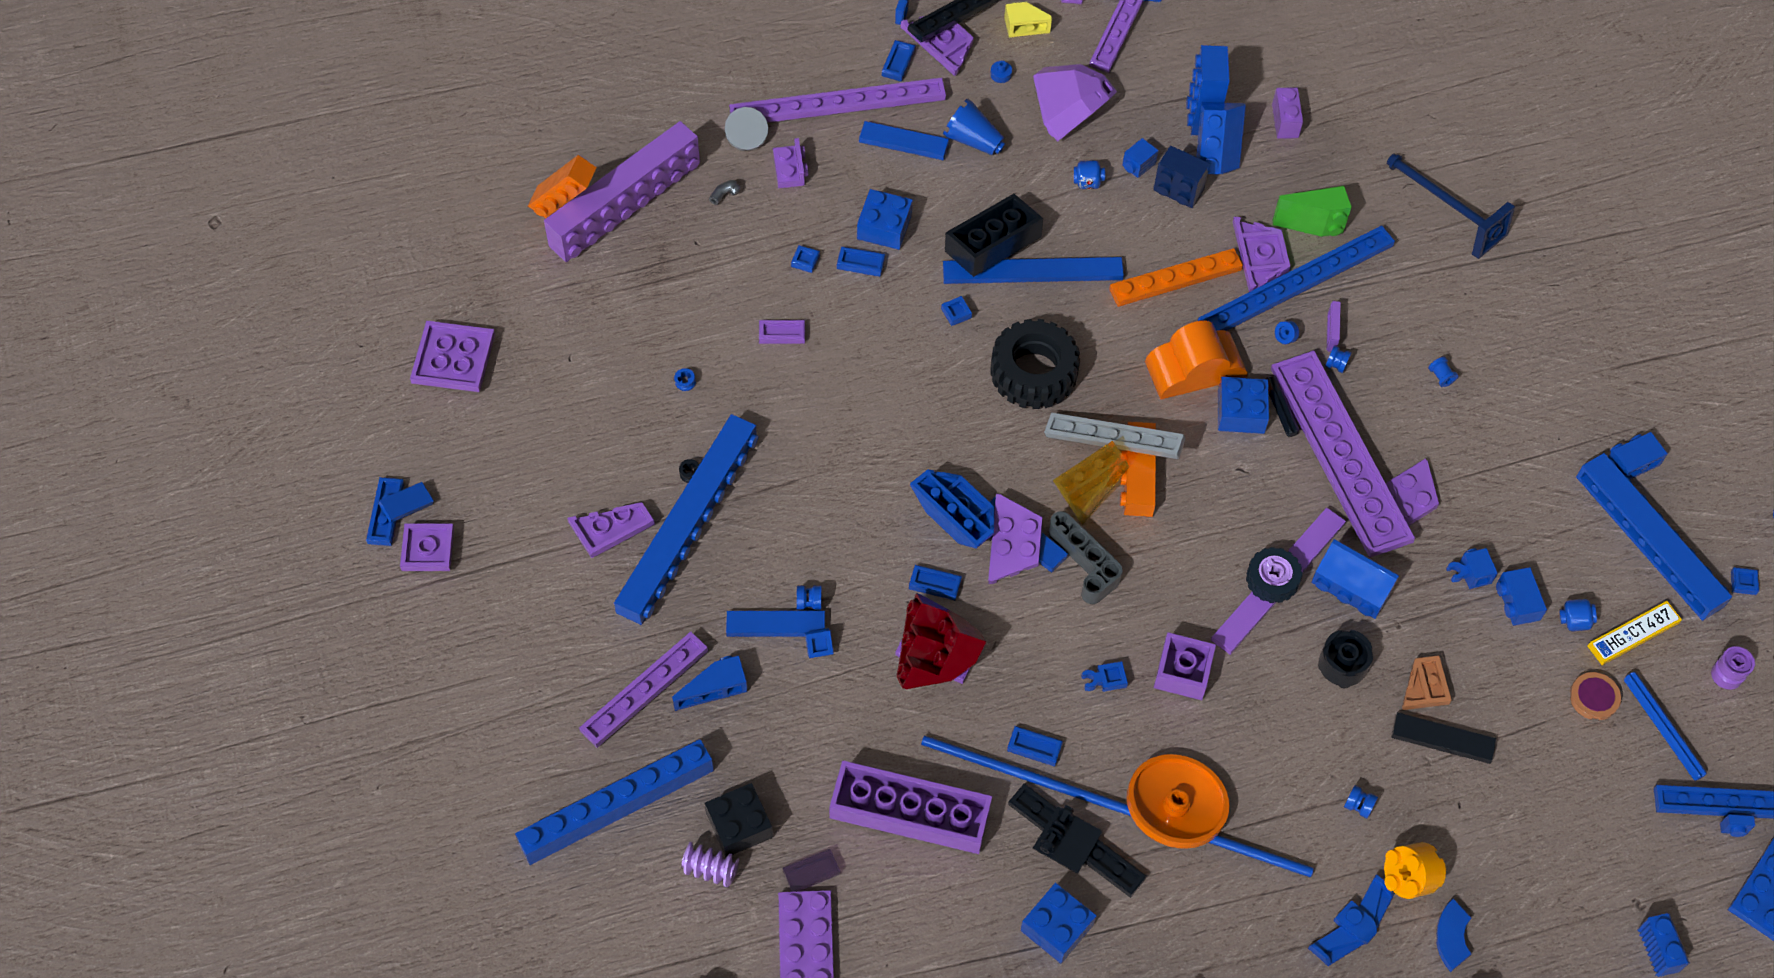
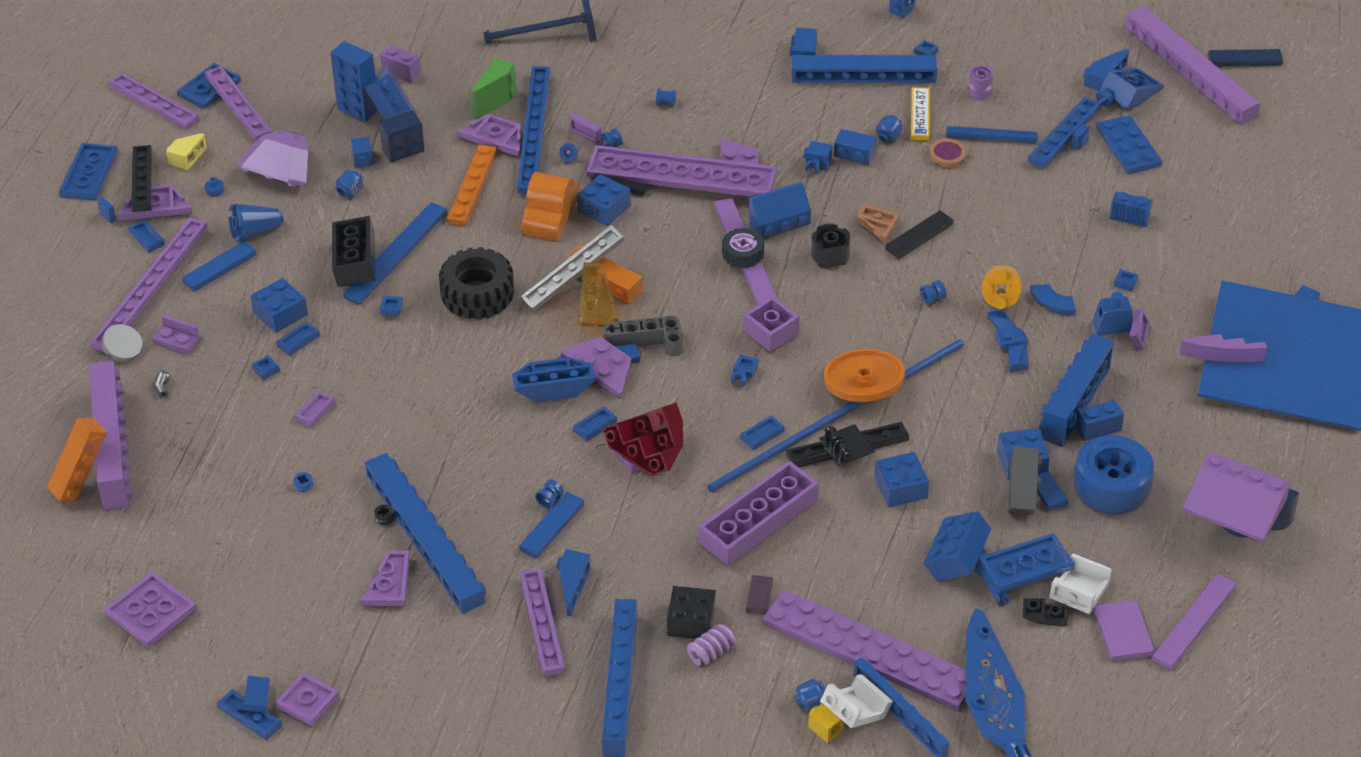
camera: 55 degrees left, 15 degrees down
blue plate [804,628,833,658] -> none

